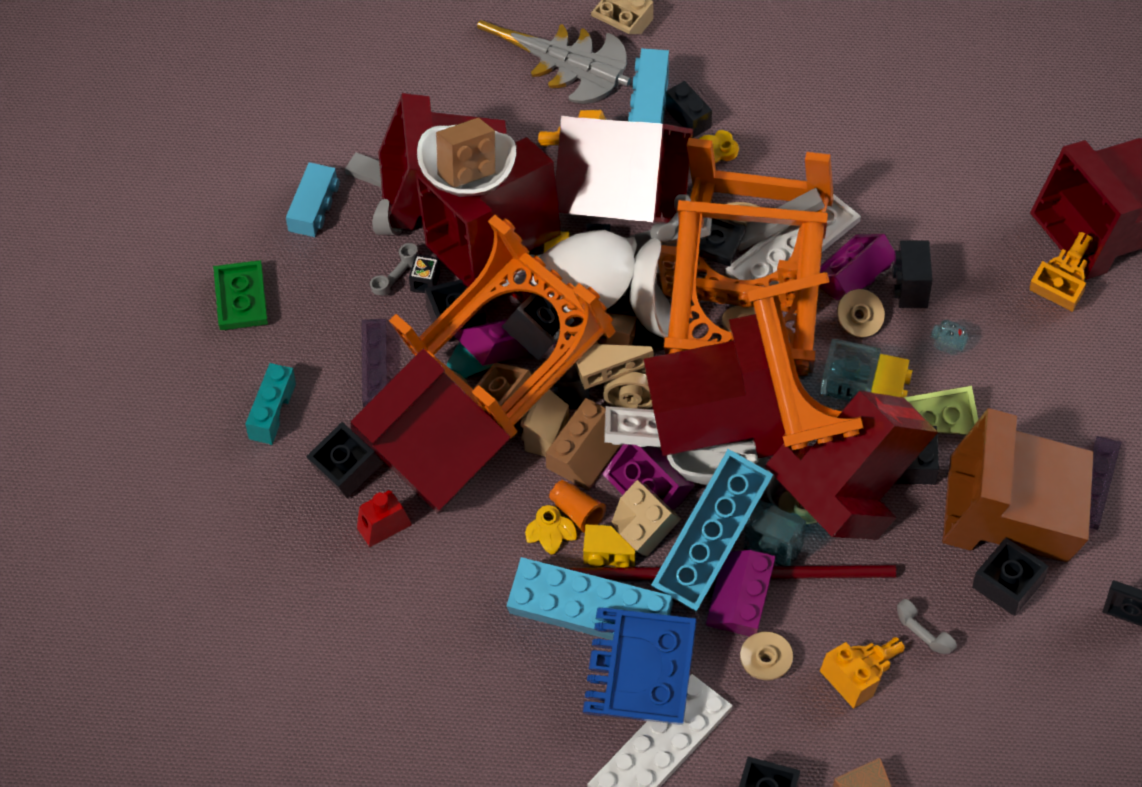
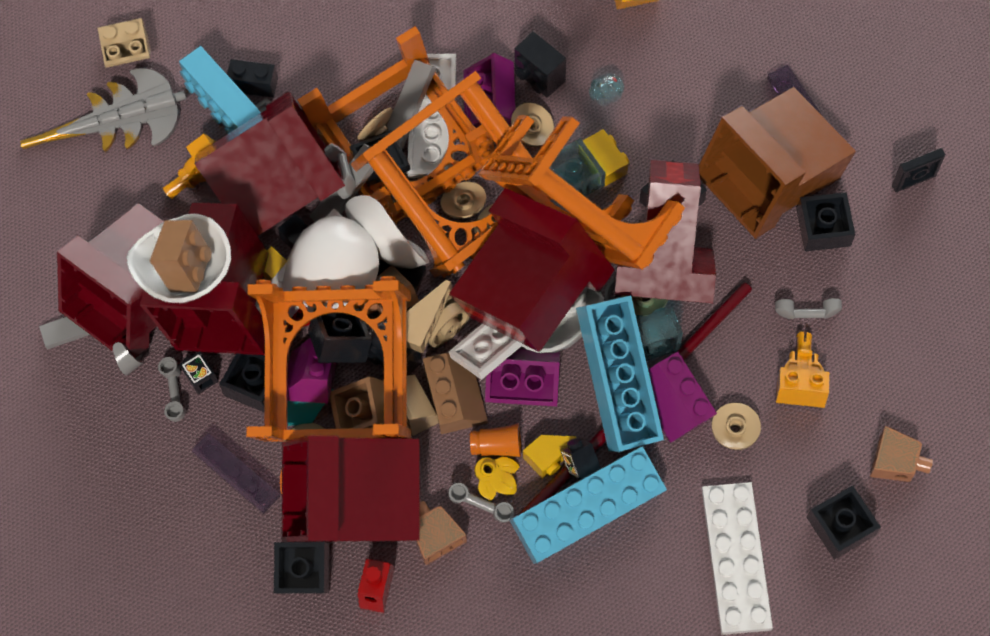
camera: 45 degrees left, 10 degrees up
green plate [213,260,268,330] -> none
teal arch [245,363,296,445] -> none
medium azure brick [286,162,340,237] -> none
blue hinge [583,608,697,725] -> none
tan slope [612,480,681,556] -> none
yellow plate [699,130,739,163] -> none
yellowish green wing [904,386,978,435] -> none
none -> nougat torso [416,501,467,565]
none -> light grey bar [448,483,514,523]
none -> black brick [560,438,601,480]

